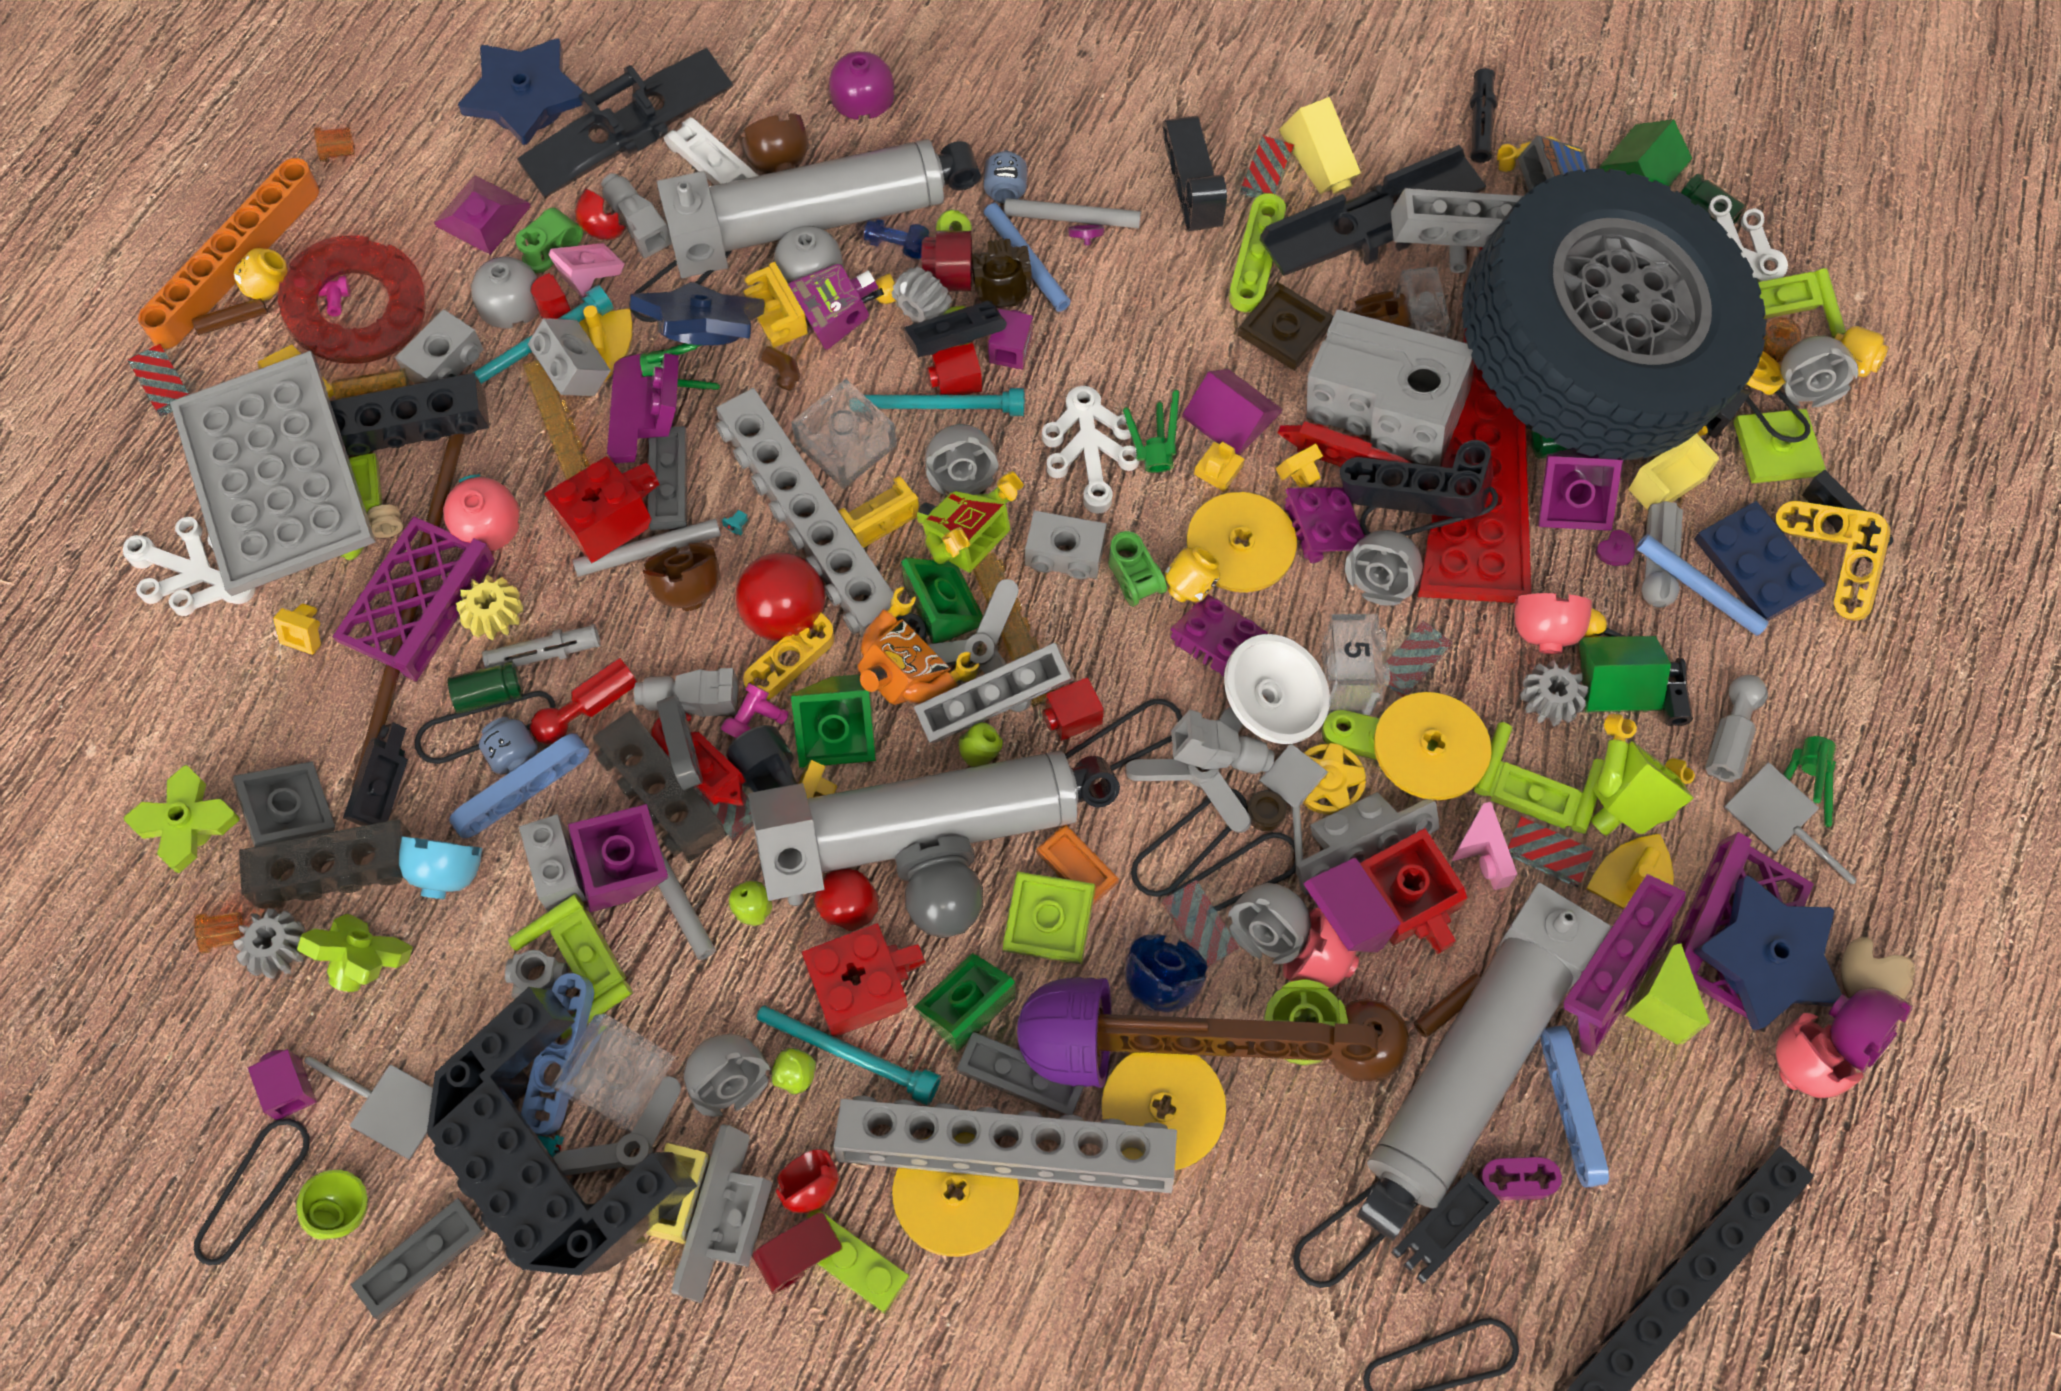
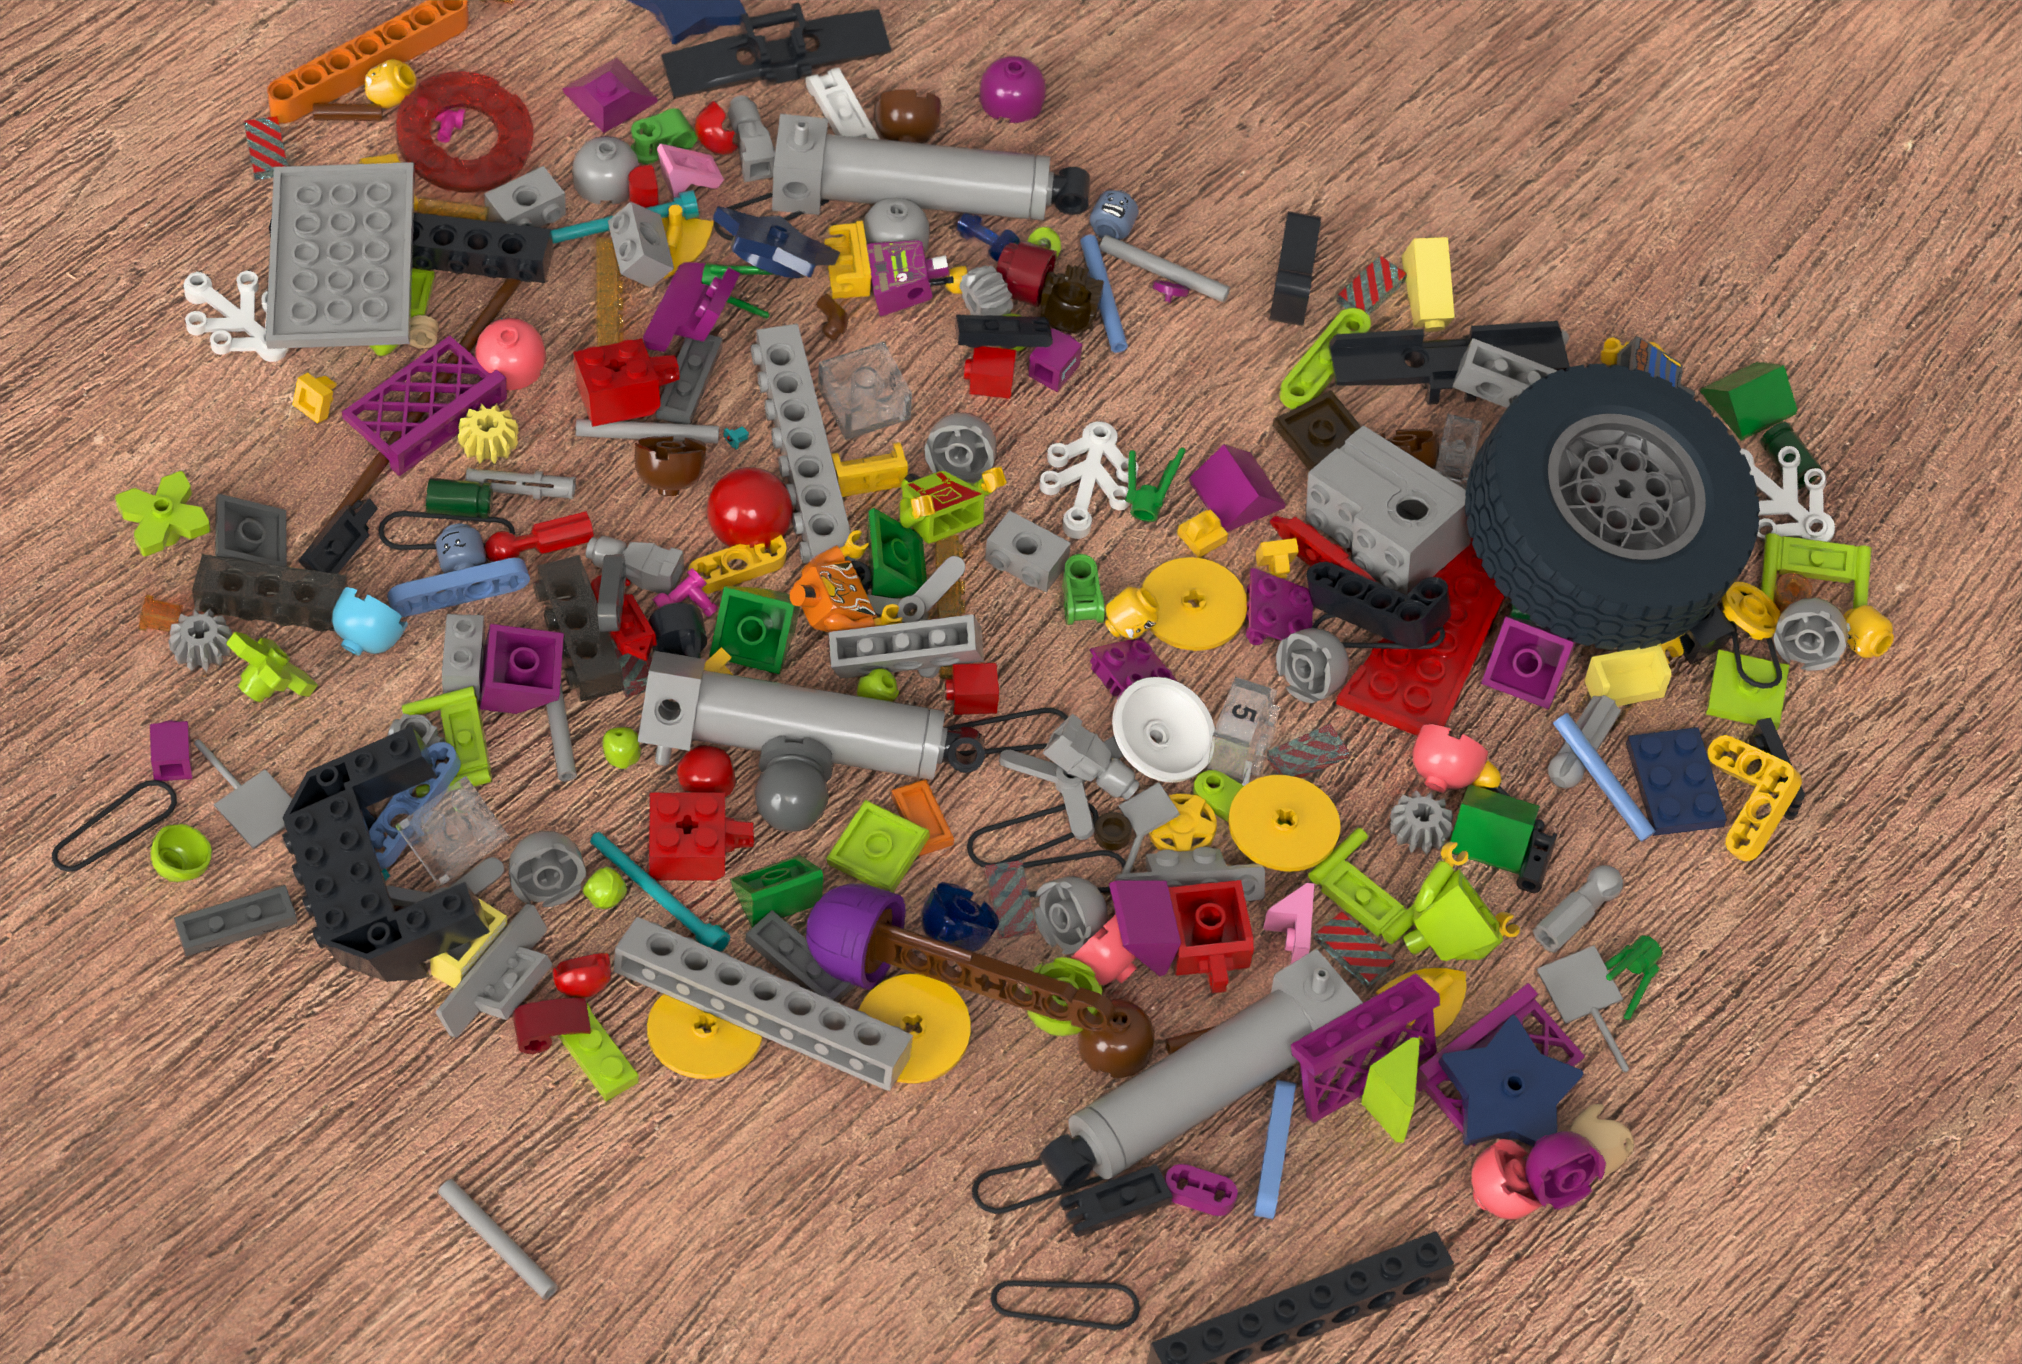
camera: 15 degrees right, 10 degrees down
teal piece [853,388,1025,417] -> none
black pin [1470,68,1497,163] -> none
magenta piece [1595,529,1635,566] -> none

